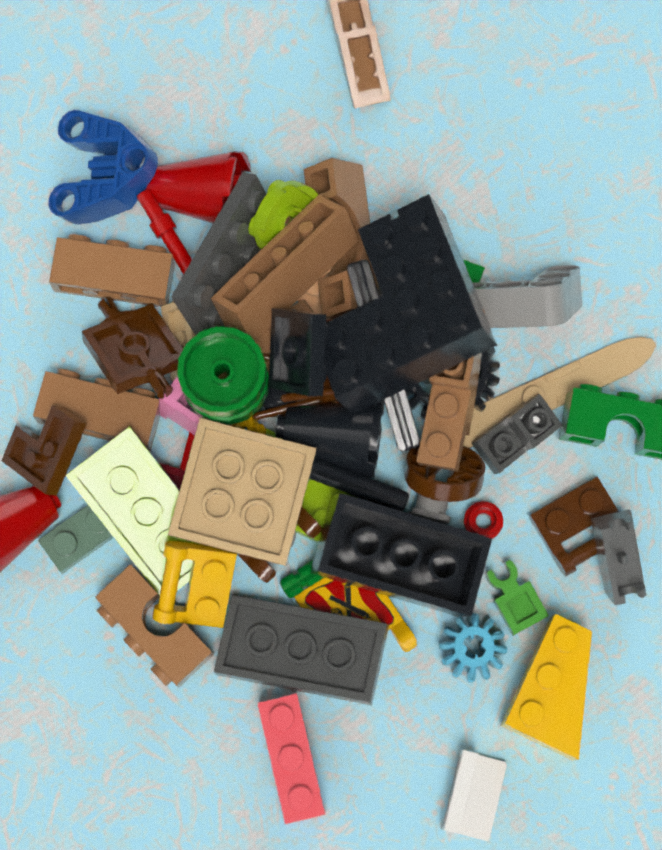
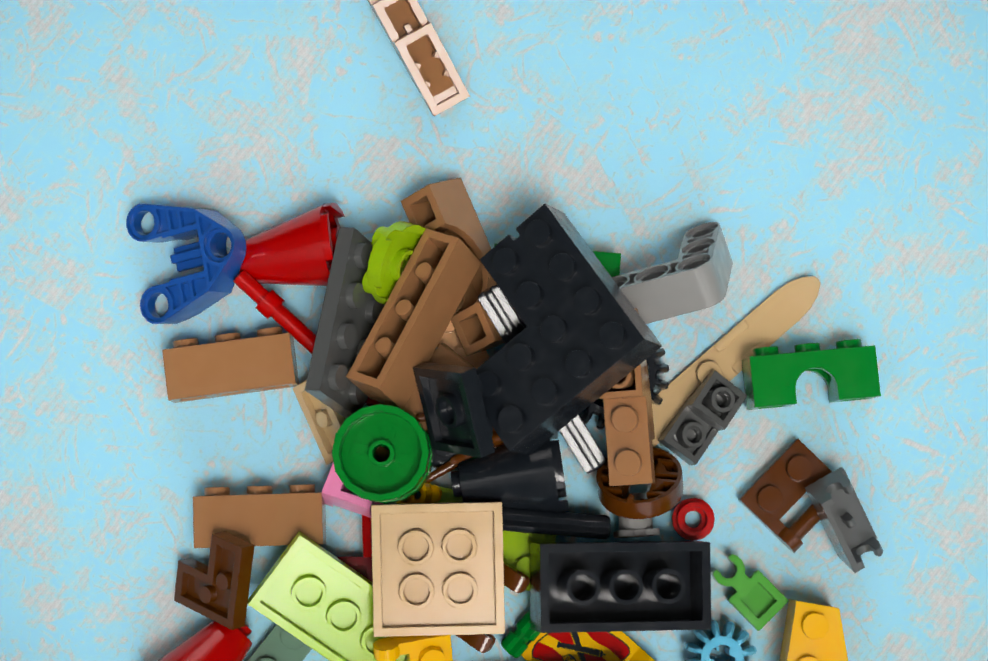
camera: 15 degrees left, 5 degrees up
reddish brown plate [82,297,183,399] -> none

